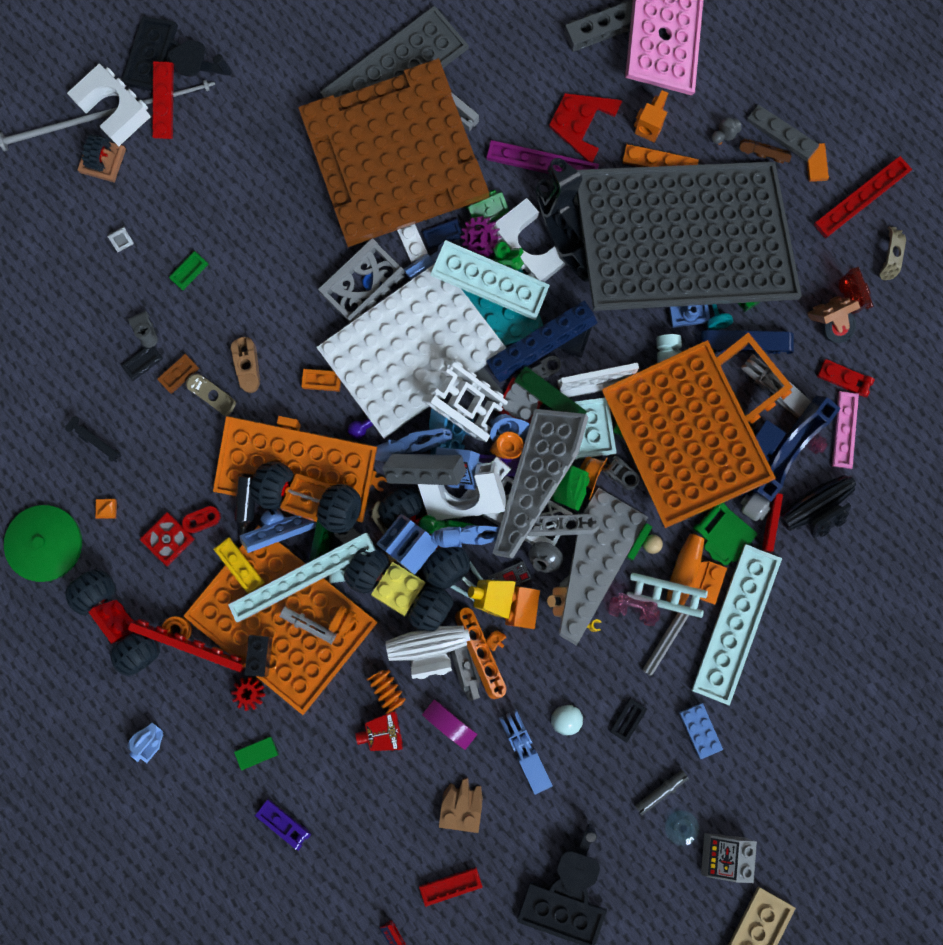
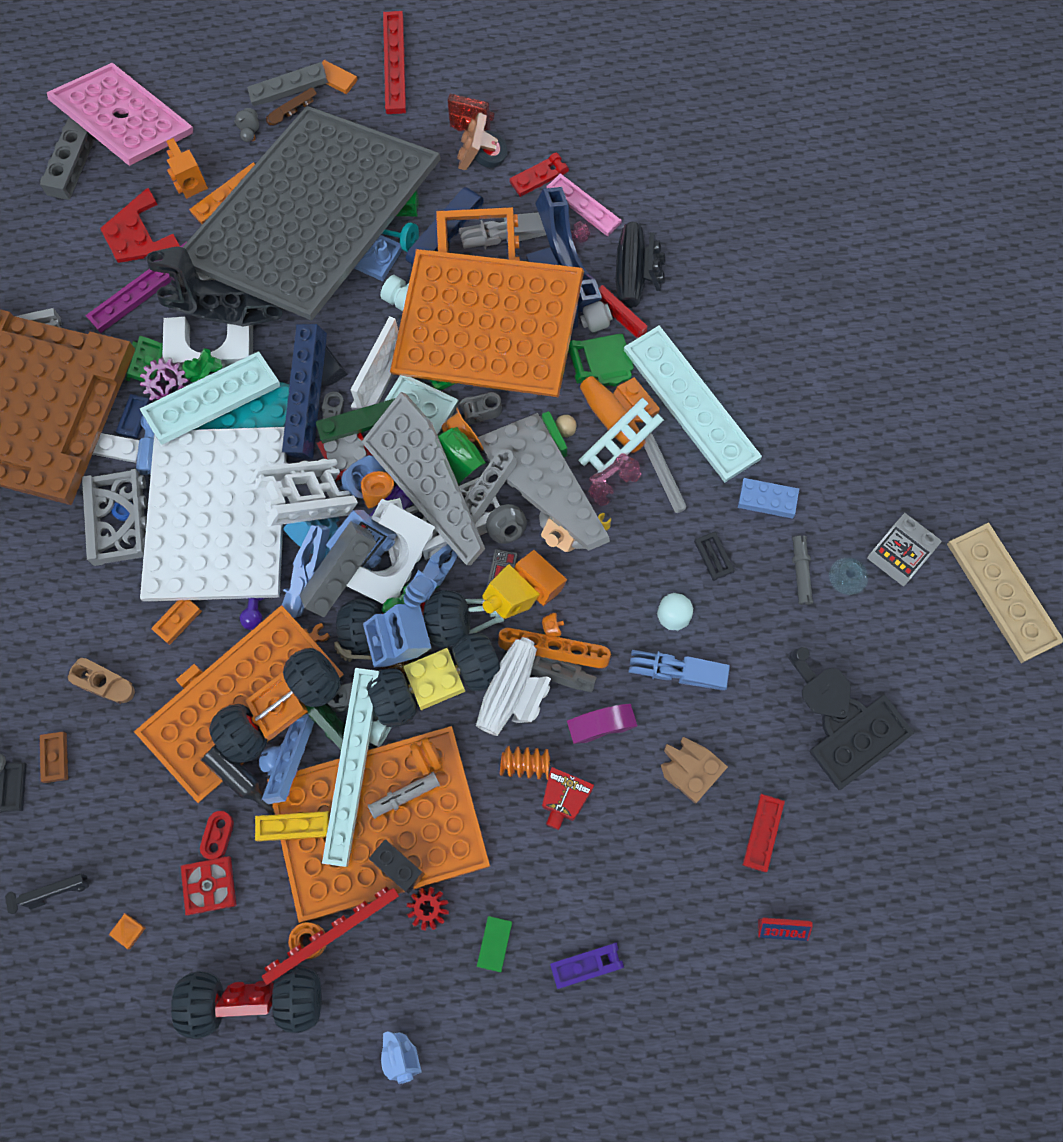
camera: 55 degrees left, 10 degrees down
green dish [4,505,82,582] -> none
dark tan piece [186,374,236,417] -> none
dark tan piece [879,226,906,280] -> none

